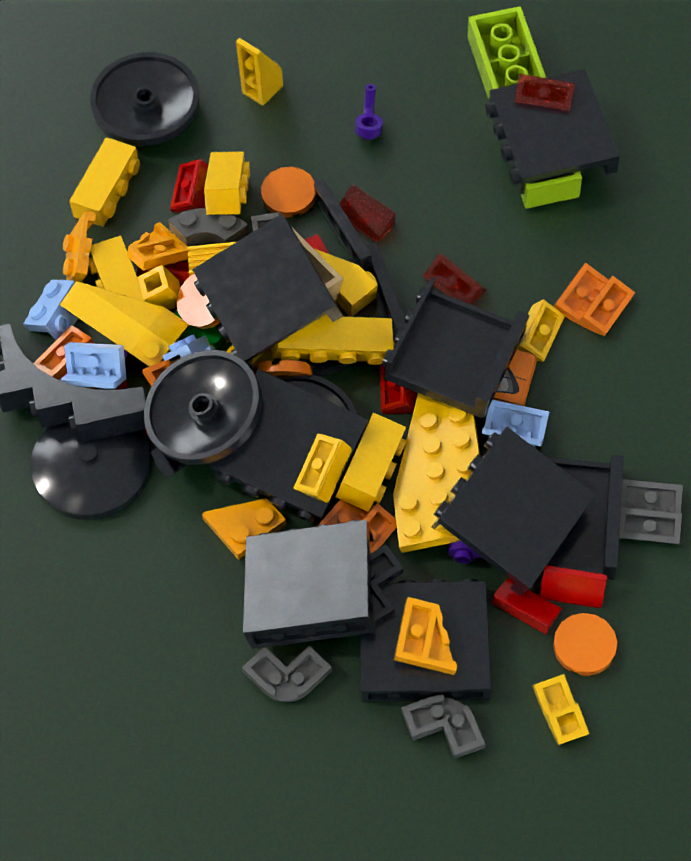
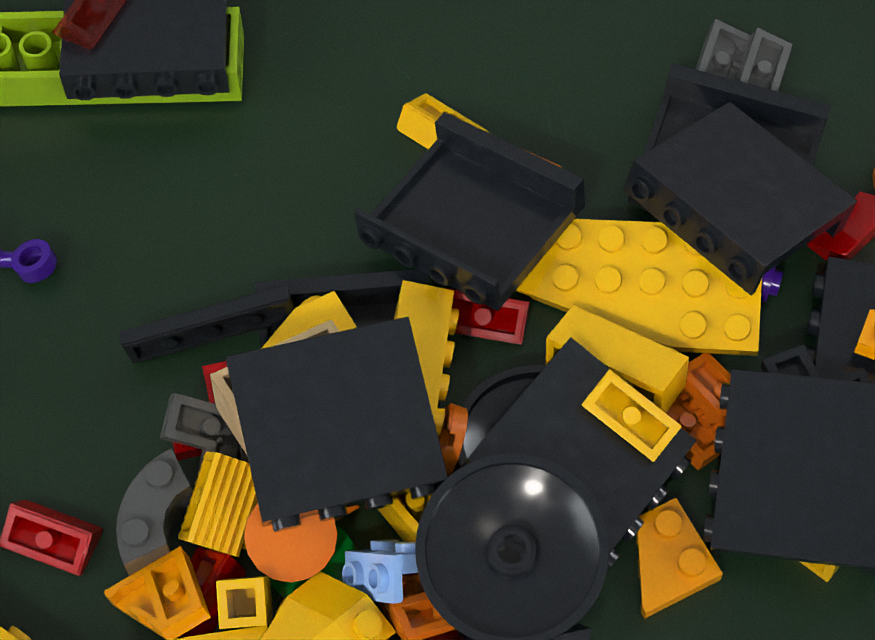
camera: 80 degrees left, 0 degrees up
yellow brick [204,152,250,215] -> none
orange tile [261,167,315,218] -> none
clear red slope [339,185,396,242] -> none
clear red slope [423,253,487,305] -> none
light blue bracket [482,400,550,448] -> none
red slope [540,565,607,608] -> none
orange slope [553,263,635,336] -> none

